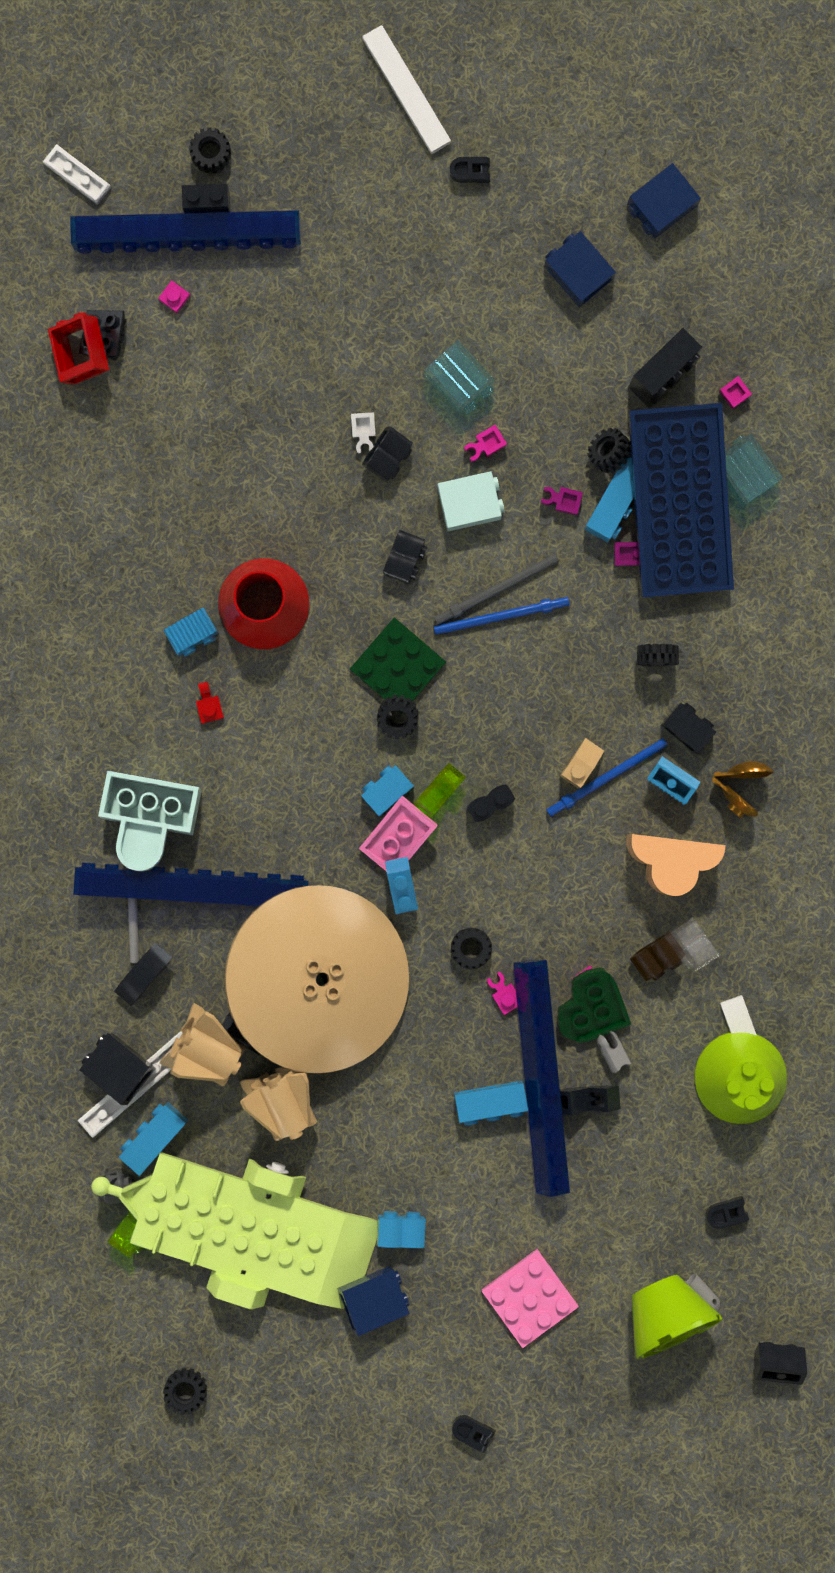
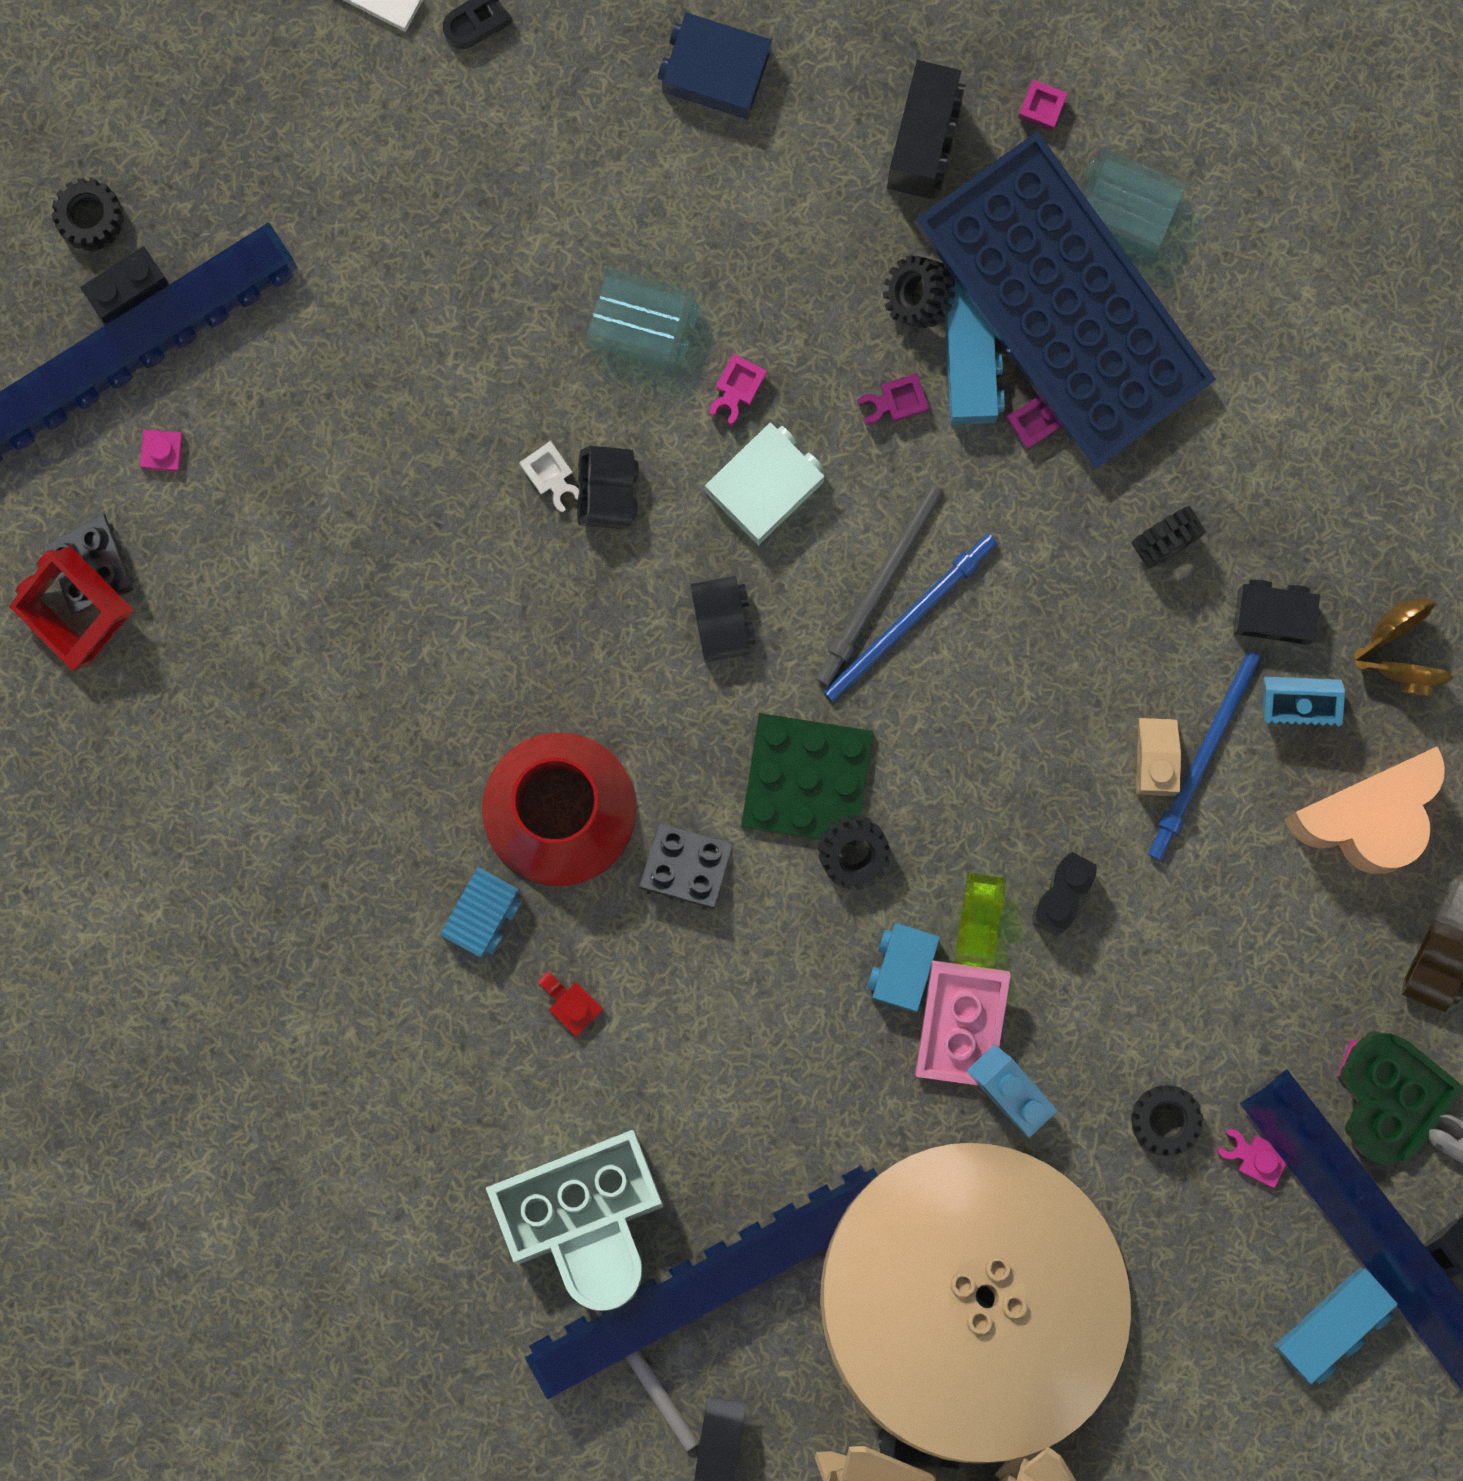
camera: 30 degrees left, 5 degrees down
none -> hinge [639,823,733,910]

